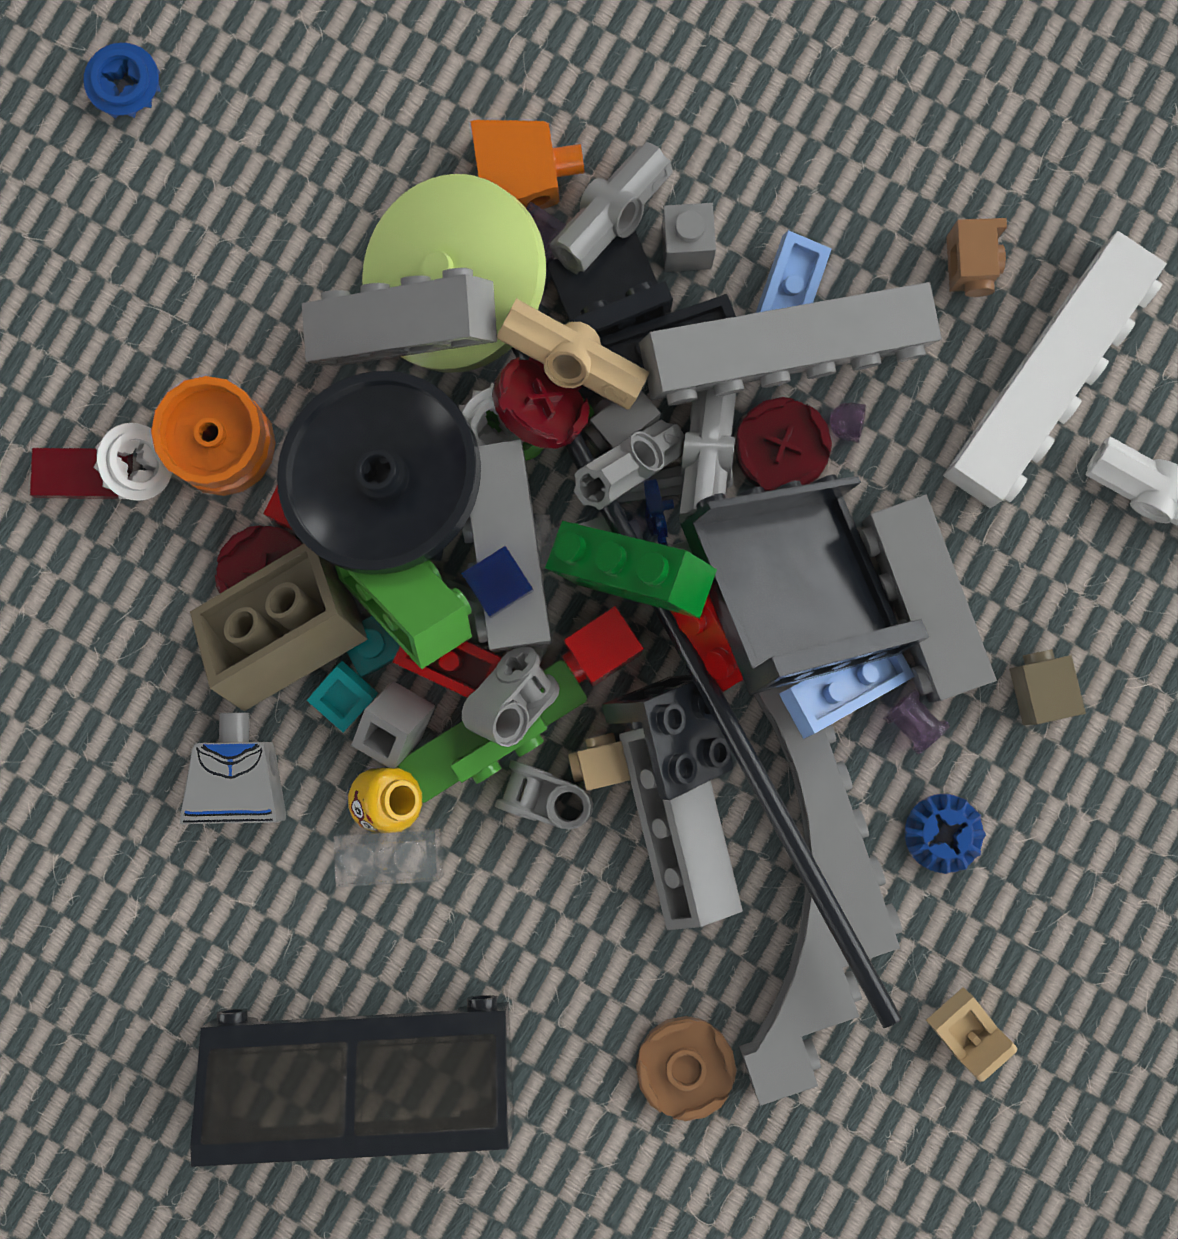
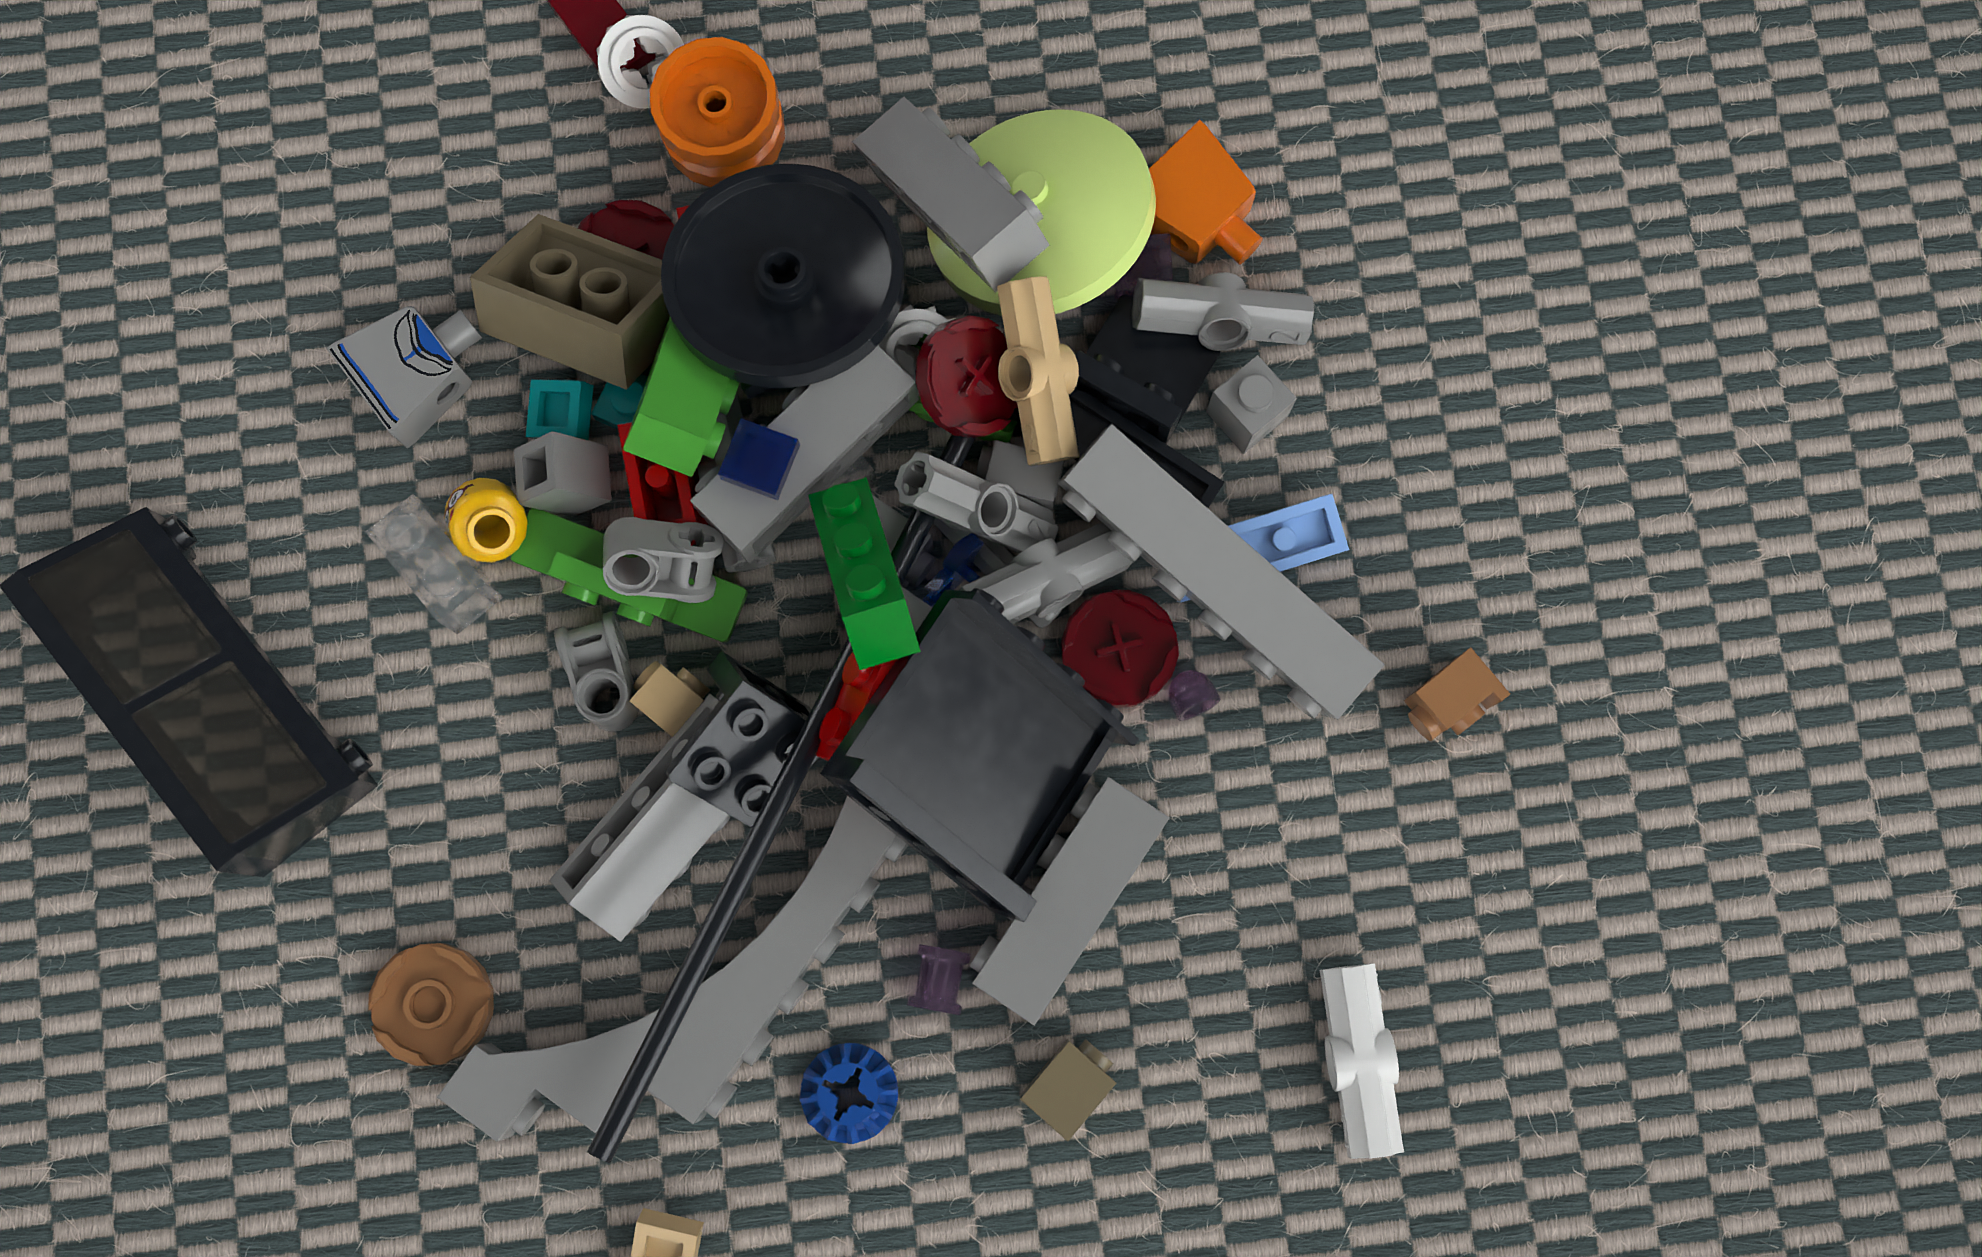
camera: 50 degrees right, 5 degrees down
red brick [562,606,644,687] -> none
light blue plate [779,653,914,739] -> none
white brick [943,231,1167,508] -> none

